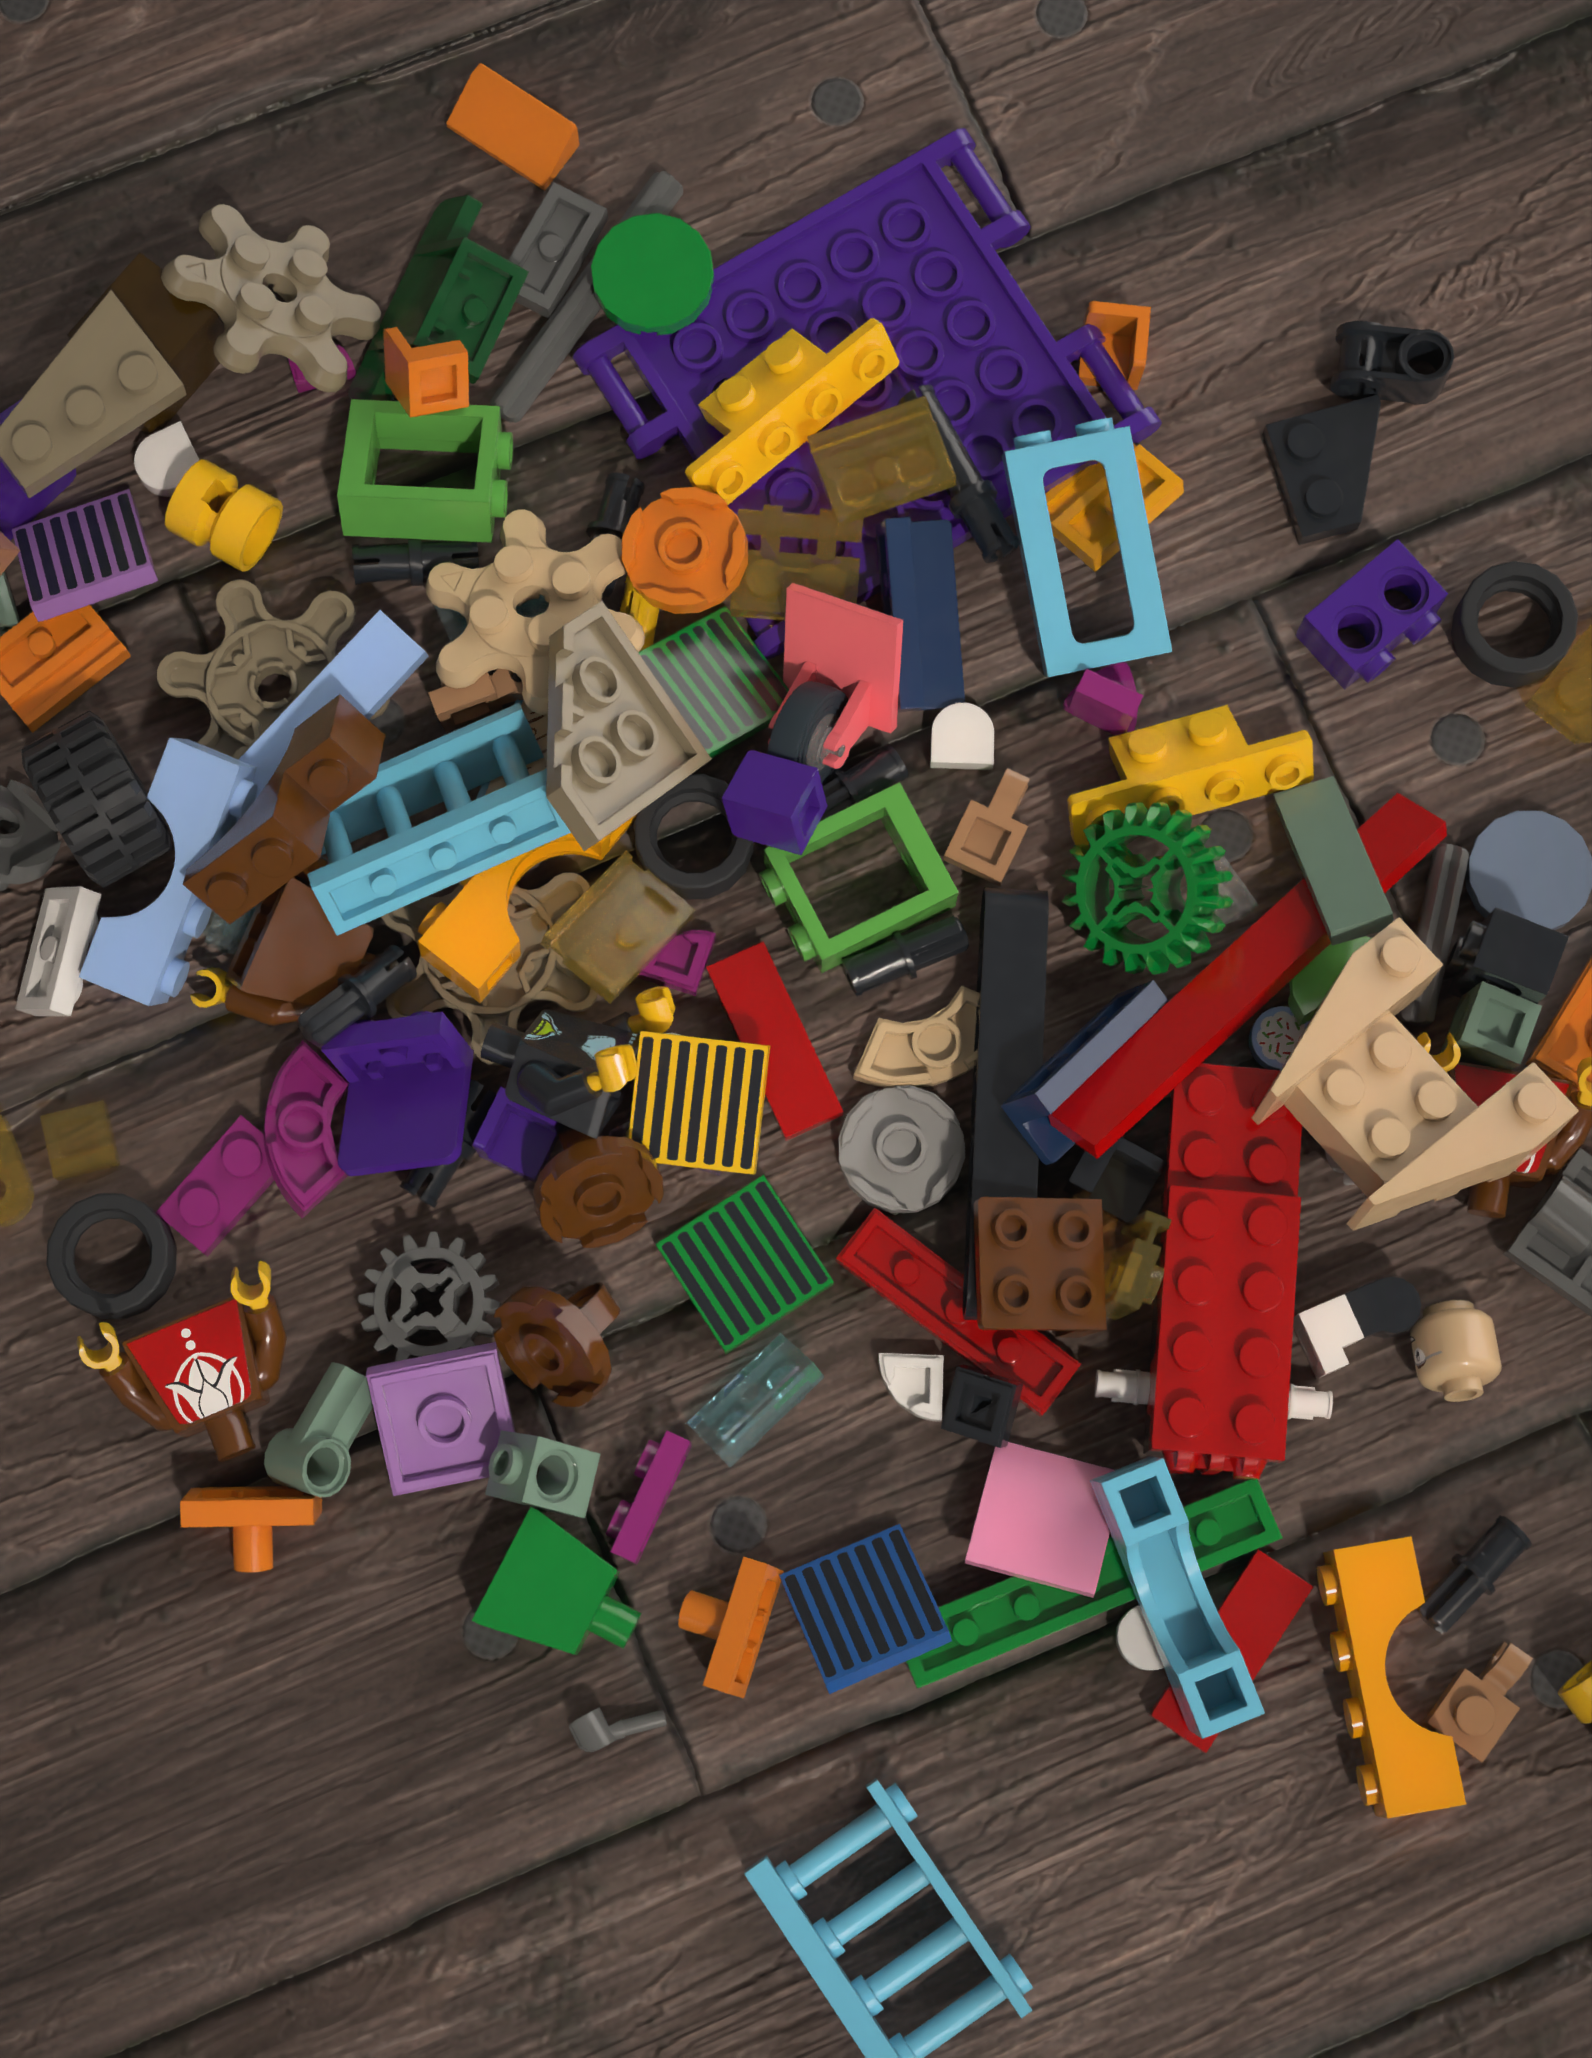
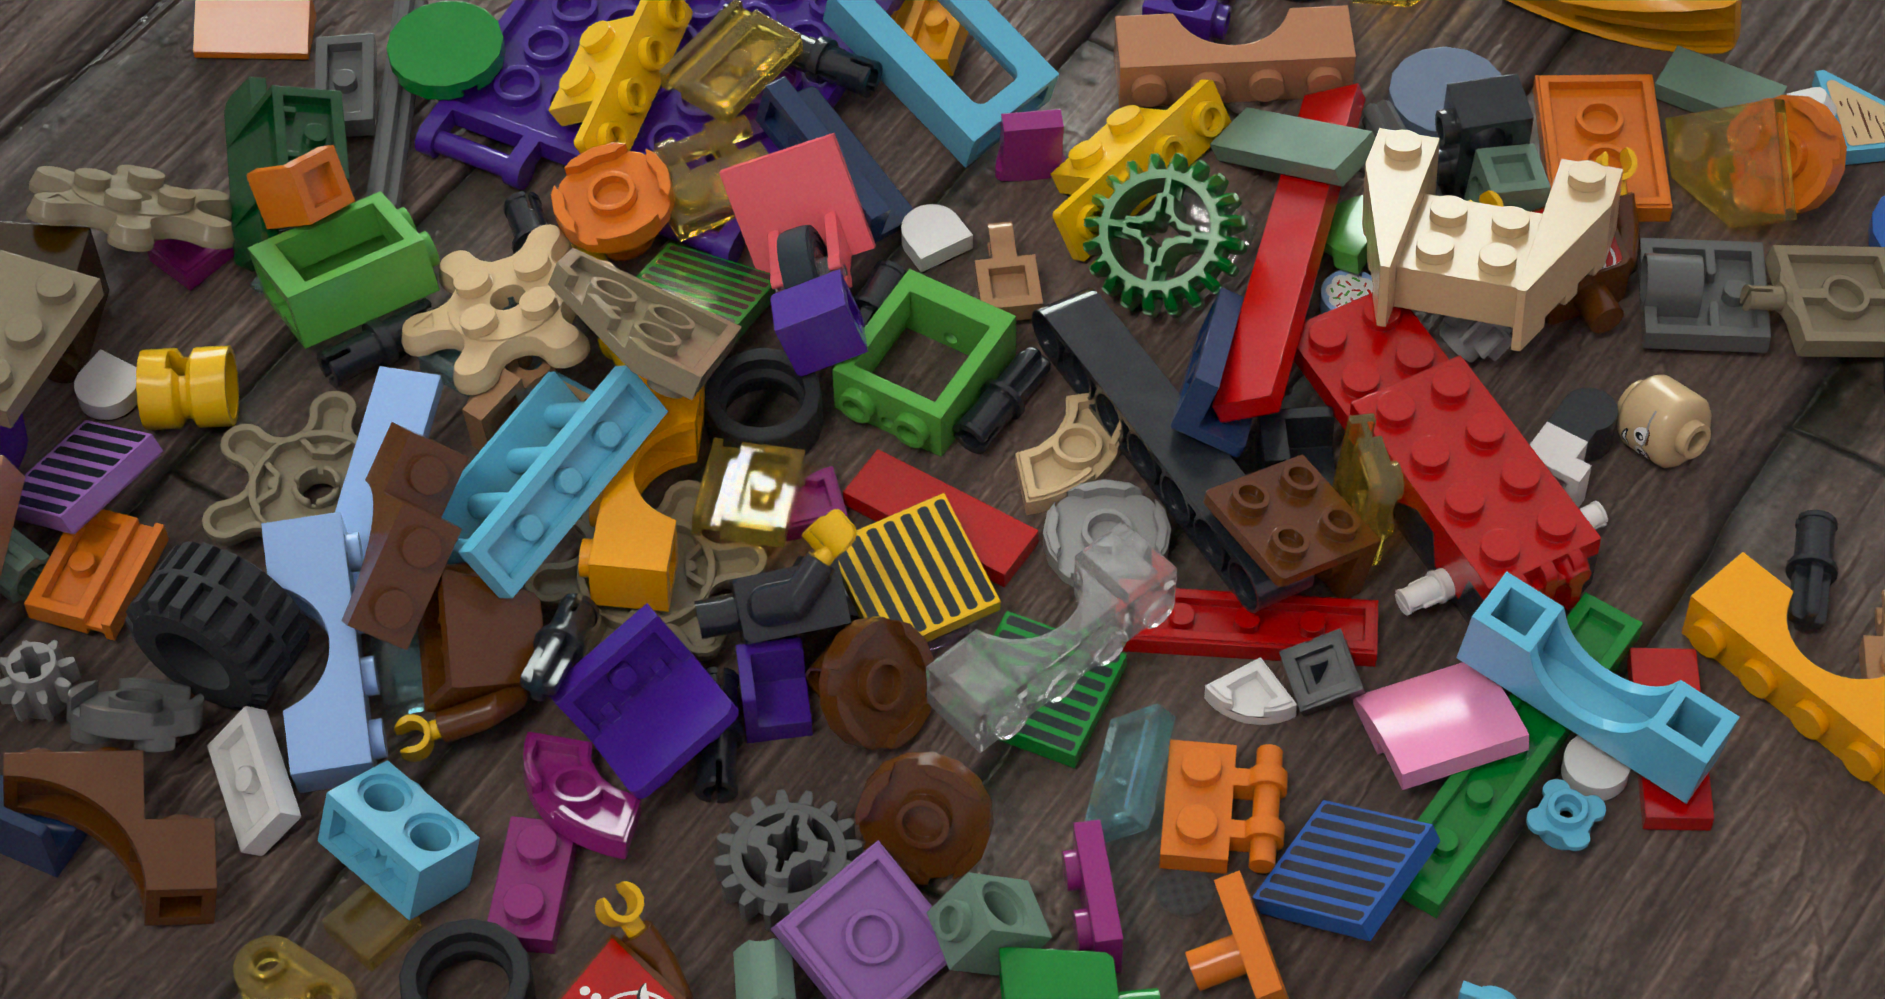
camera: 30 degrees left, 25 degrees down
none -> medium azure brick [318,760,480,921]
none -> clear arch [926,521,1177,753]
none -> nougat arch [1114,5,1356,108]
none -> orange plate [1159,739,1288,874]
none -> medium azure plate [1526,779,1606,851]

